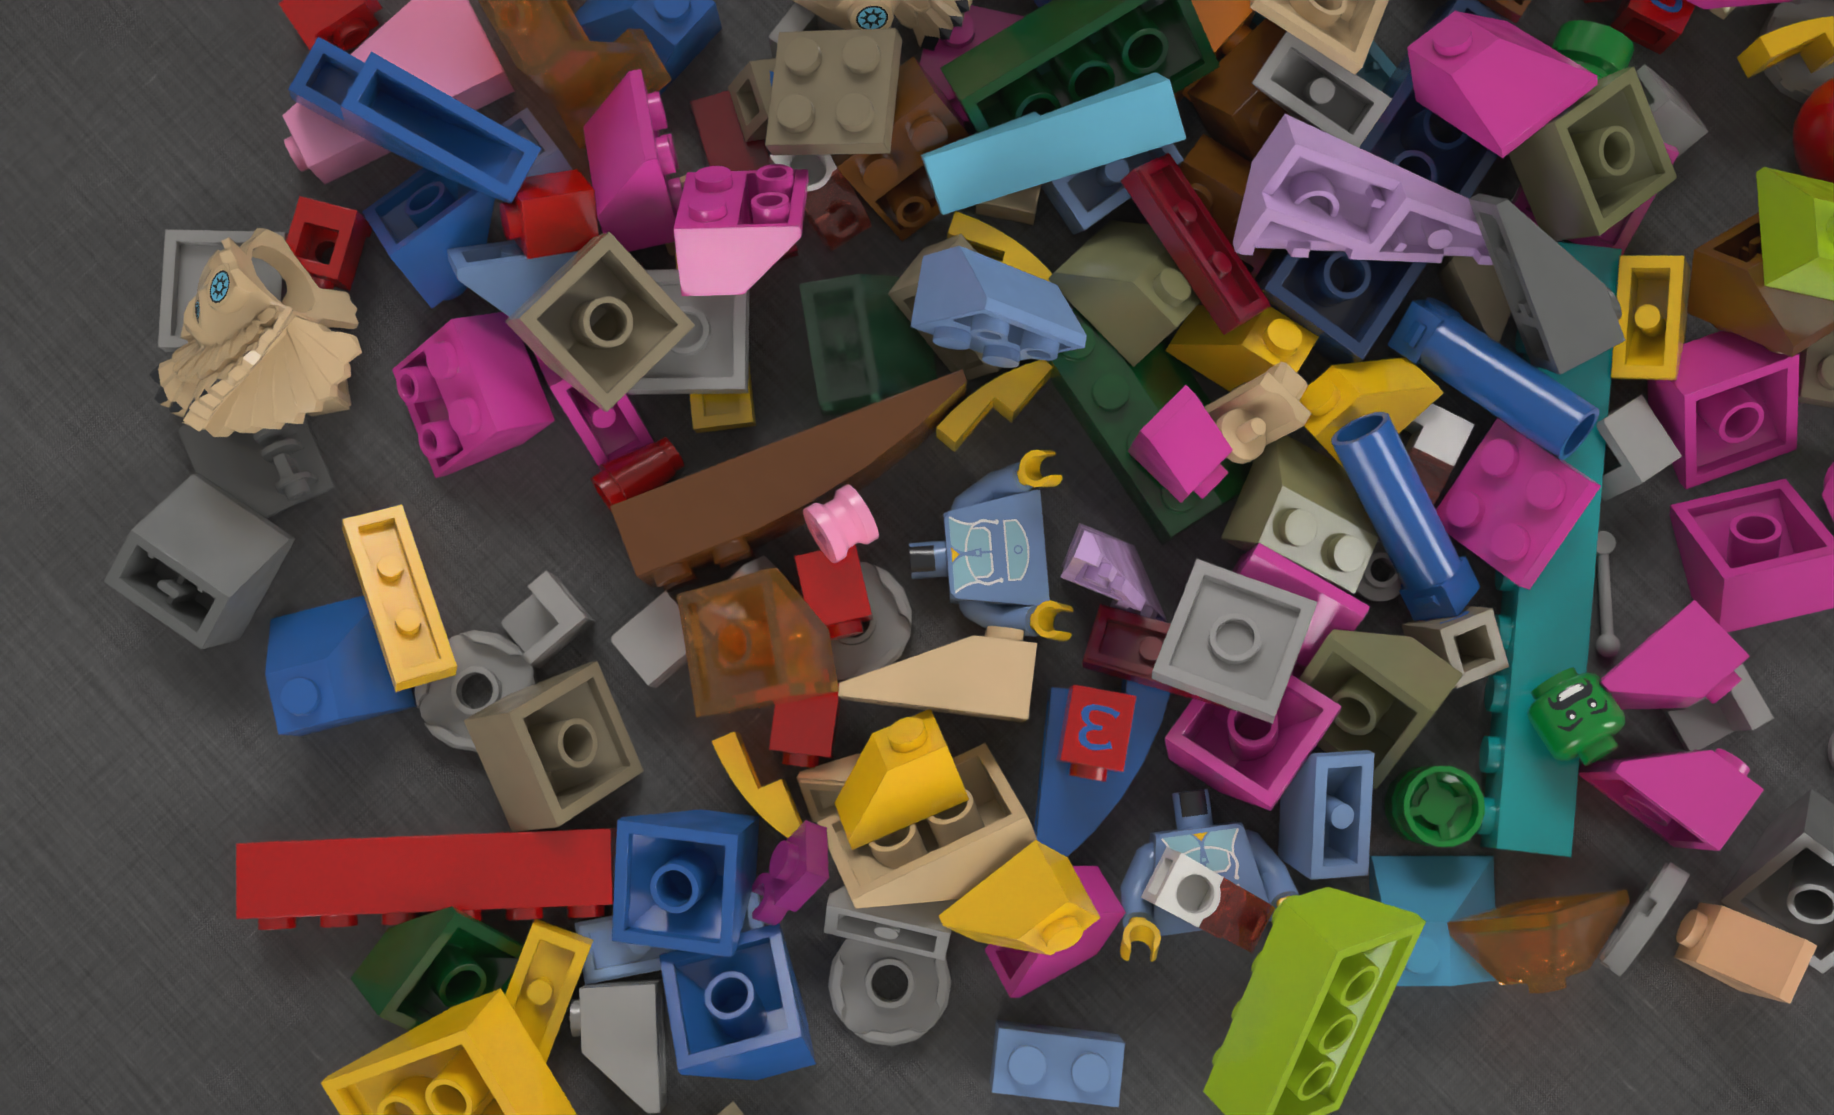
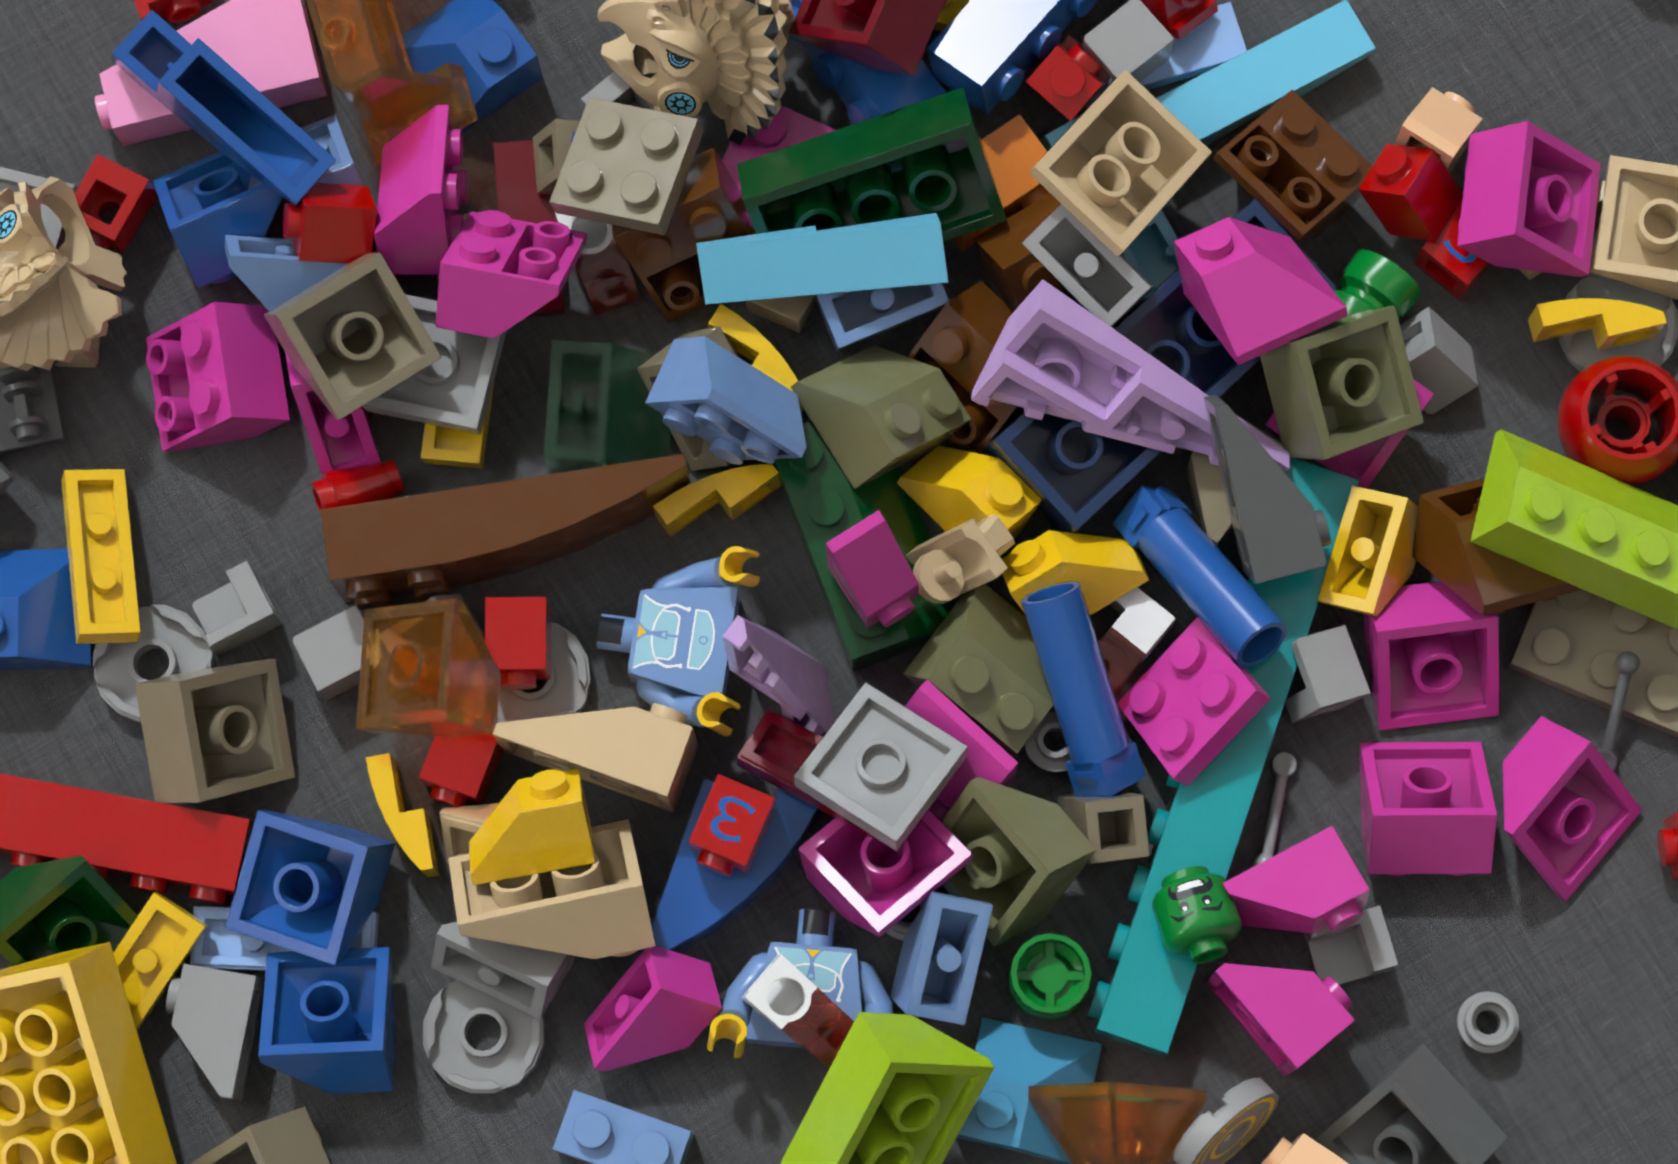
camera: 15 degrees right, 5 degrees down
magenta plate [752,820,829,925] -> none
bright pink wheel [803,484,879,563] -> none
yellow slope [938,840,1100,956] -> none
dark red tile [1120,153,1271,335] -> none

